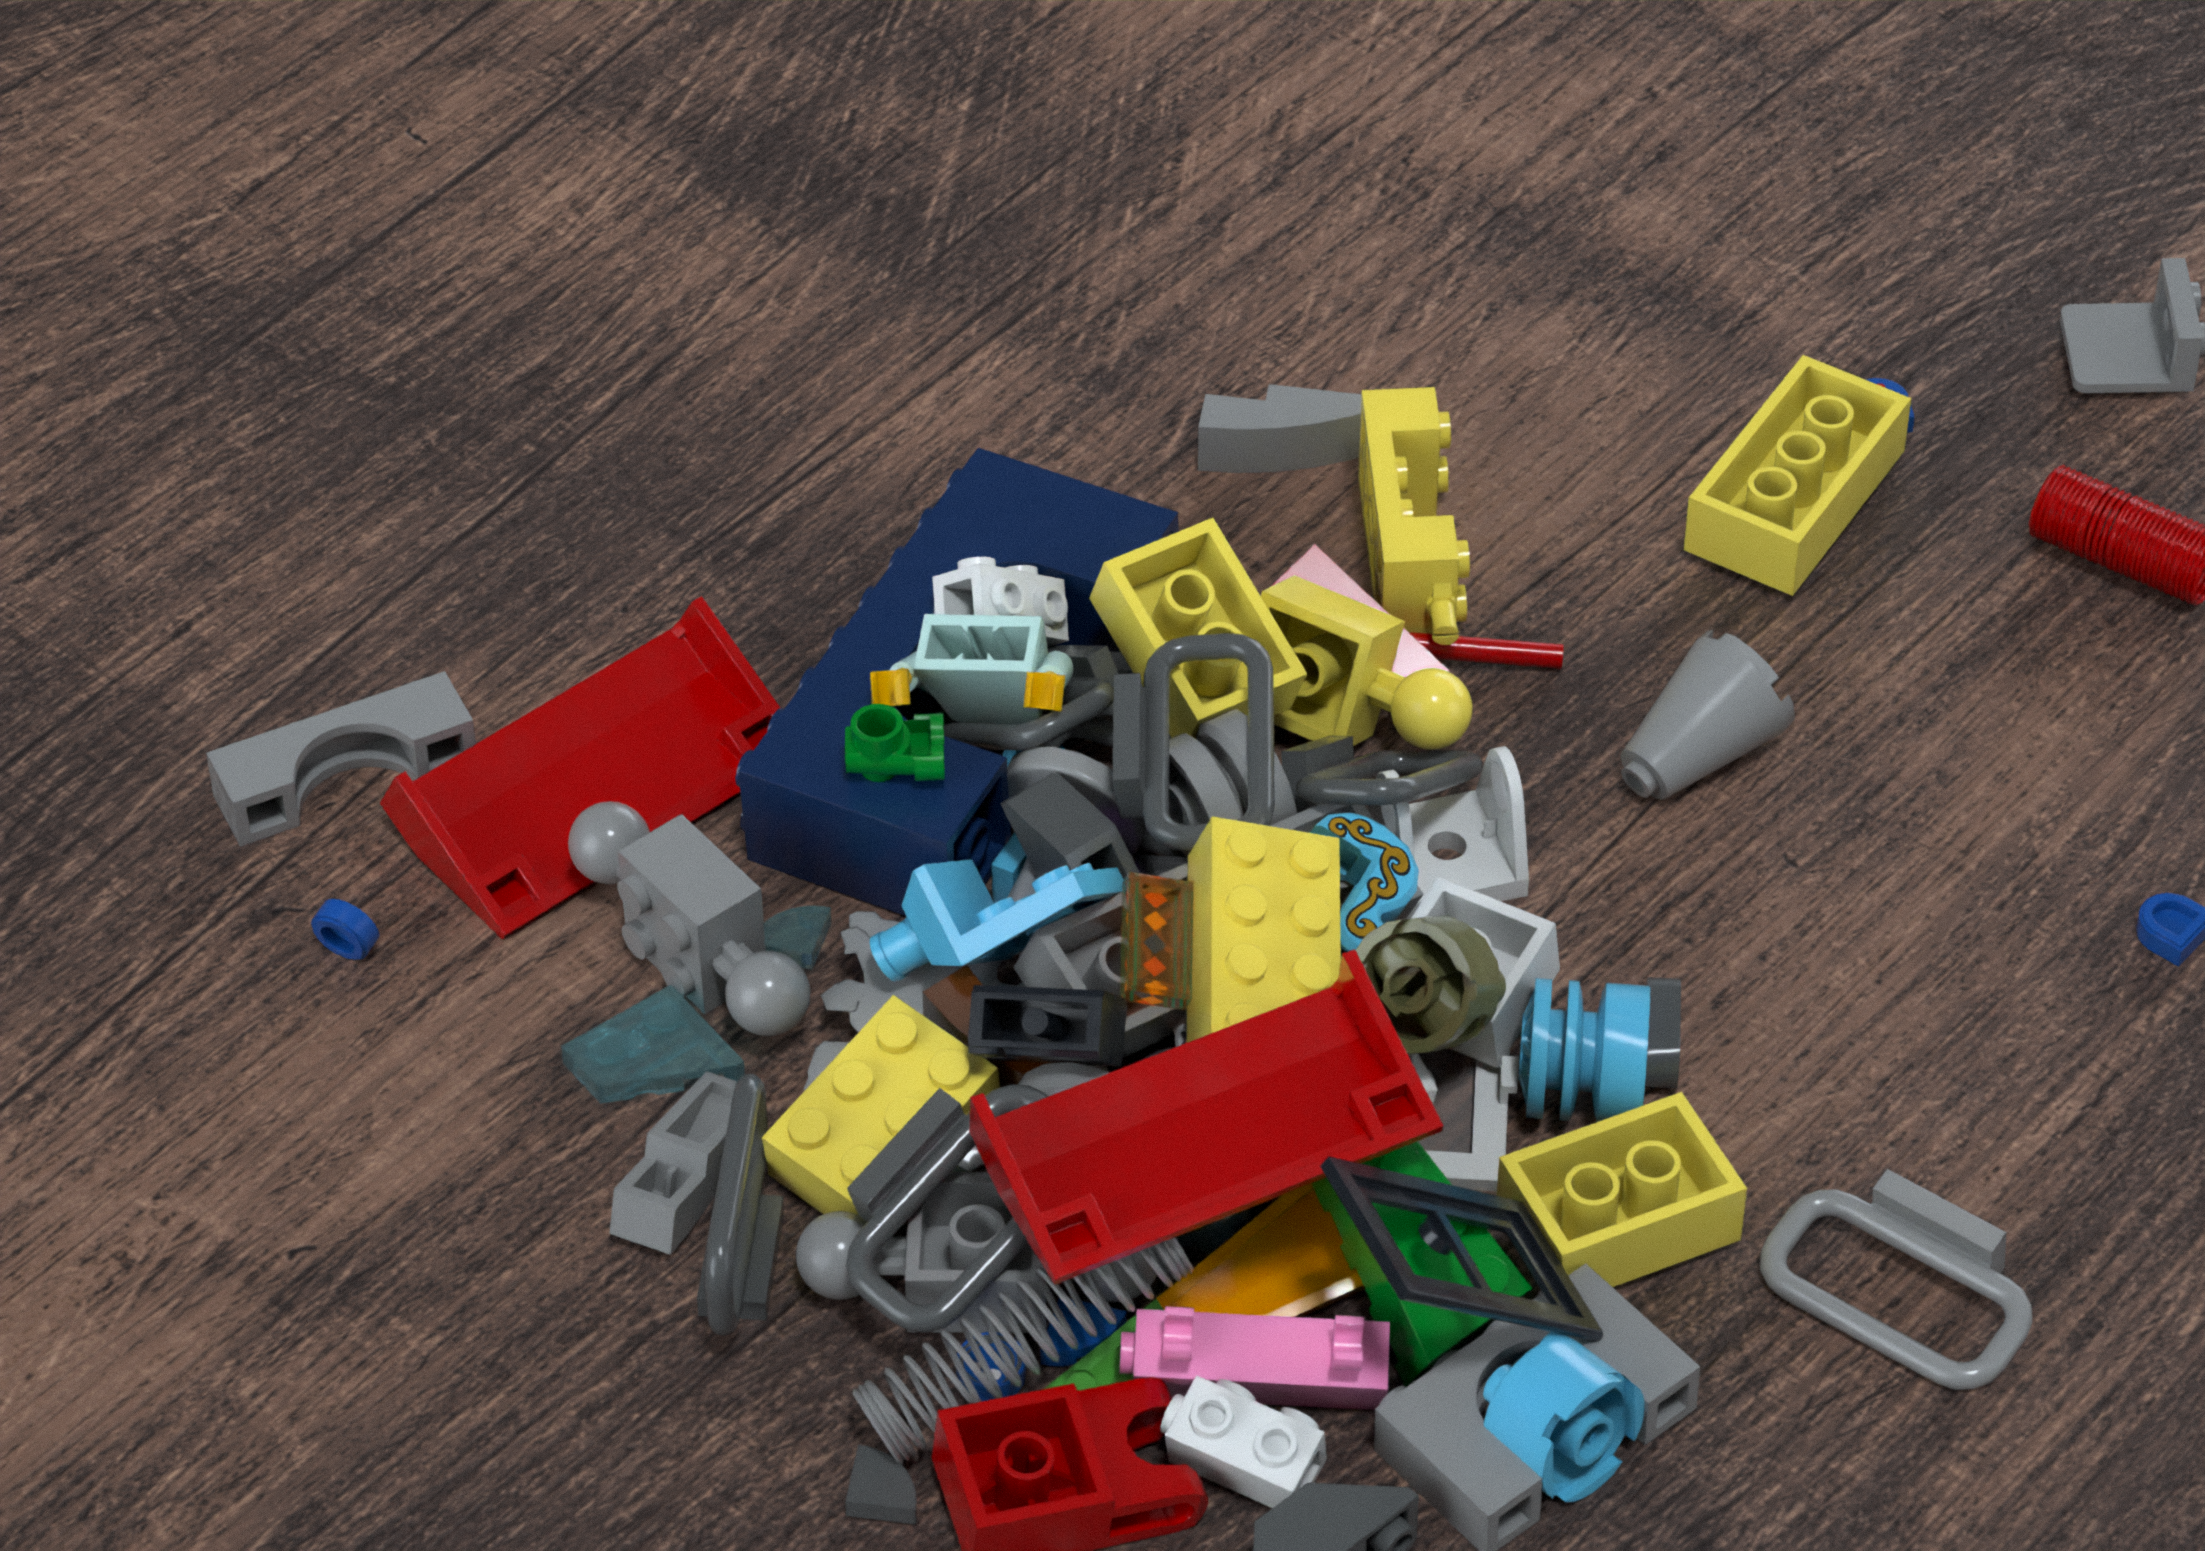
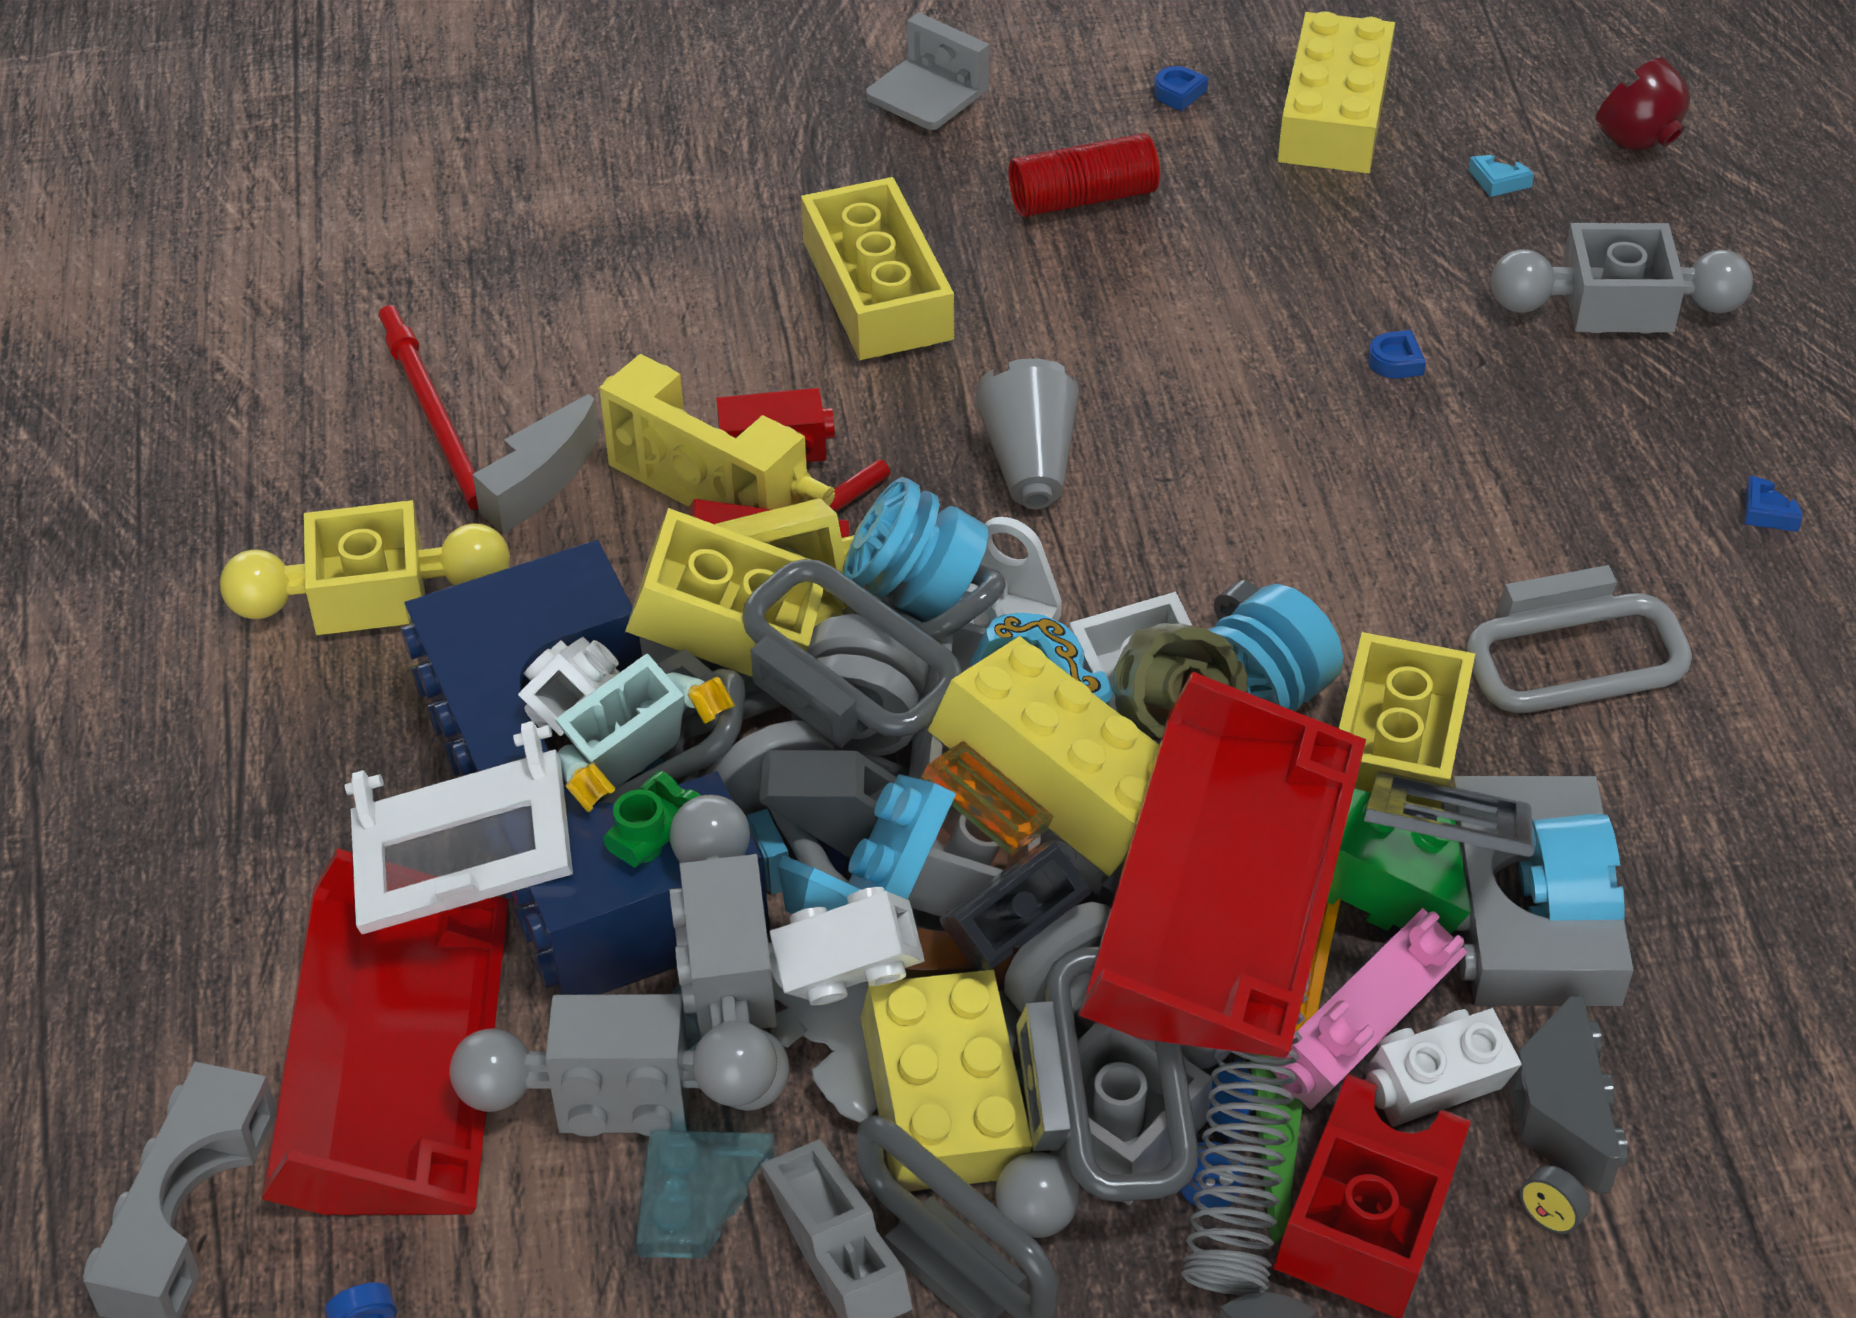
camera: 50 degrees left, 0 degrees up
none -> light yellow brick [220,500,510,635]
none -> white piece [345,721,573,934]
none -> red bar [378,305,479,510]
none -> light grey brick [670,795,777,1106]
none -> red brick [716,388,835,463]
none -> white brick [769,887,925,1005]
none -> medium azure wheel [843,477,989,623]

